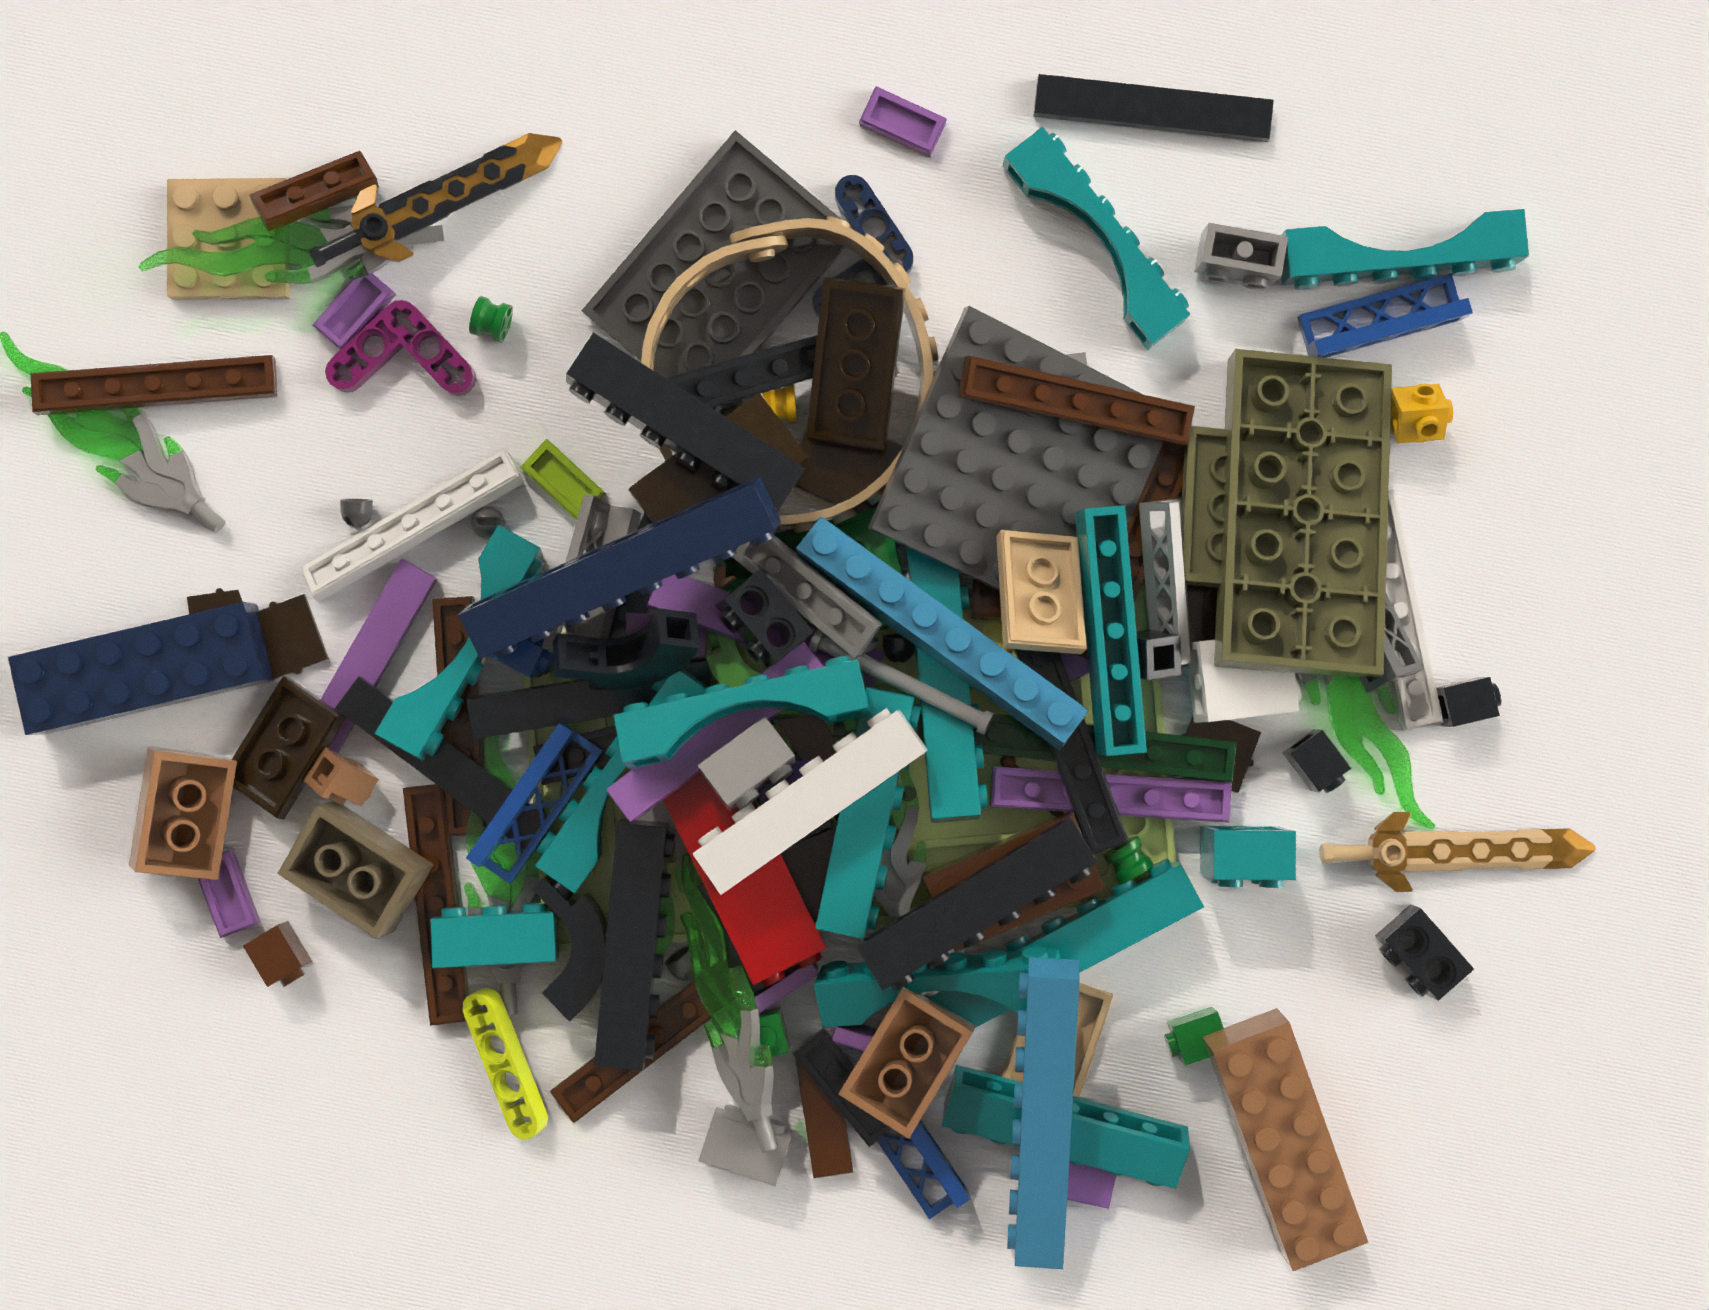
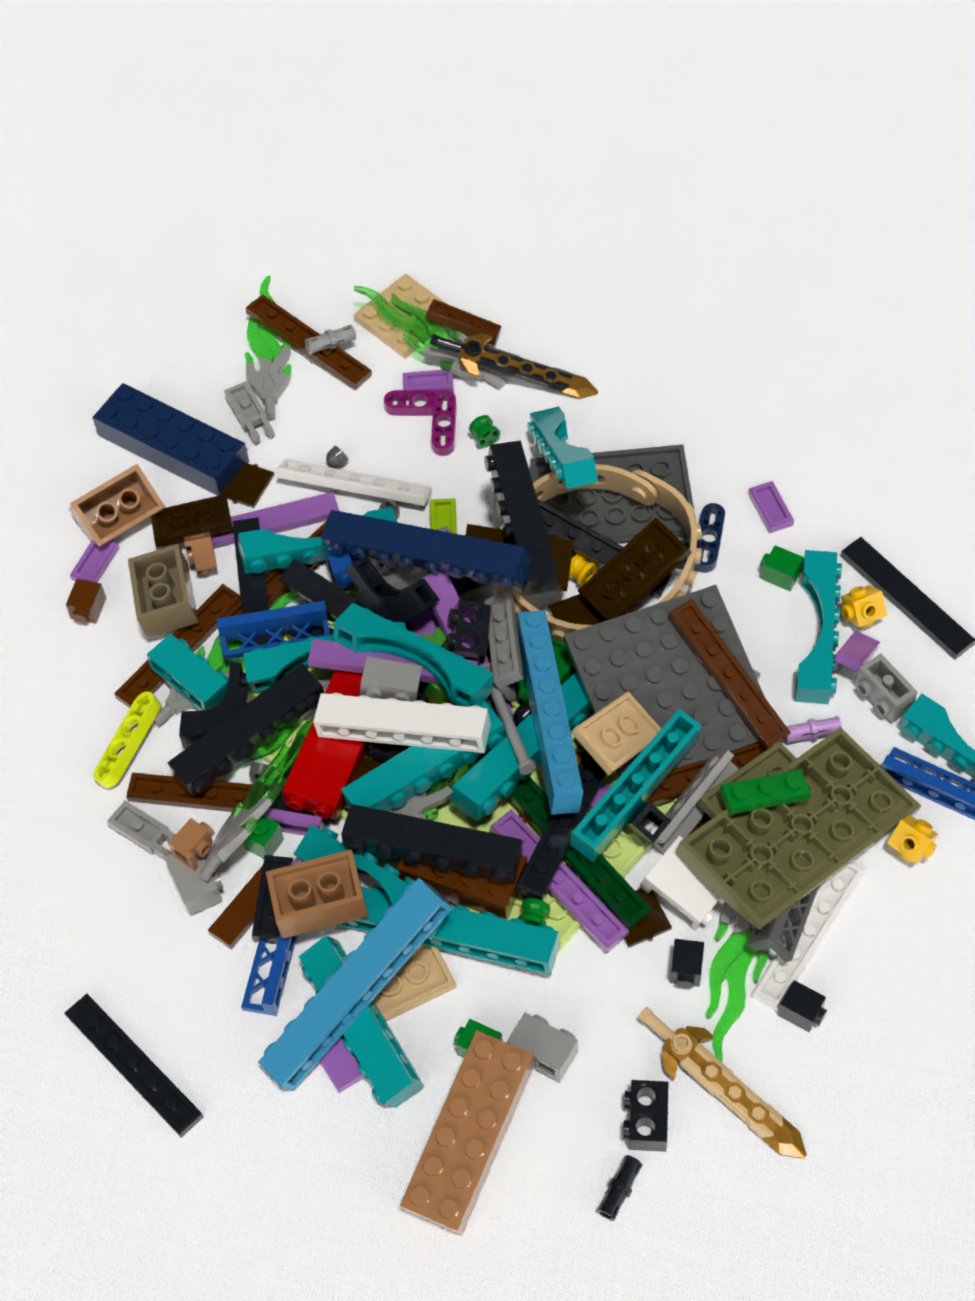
camera: 45 degrees right, 30 degrees down
teal brick [1200,826,1296,888] -> none
none -> light grey hinge [107,800,176,860]
none -> medium nougat brick [168,818,215,871]
none -> light grey hinge [224,381,275,444]
none -> light grey pin [305,324,356,355]
none -> light grey brick [506,1012,578,1082]
none -> teal arch [527,406,598,489]
none -> black pin [597,1155,643,1221]
none -> green plate [719,769,812,815]
none -> green brick [760,545,804,592]
none -> lavender pin [784,716,842,744]
none -> medium lavender tile [834,630,880,672]
none -> yellow brick [841,585,888,628]

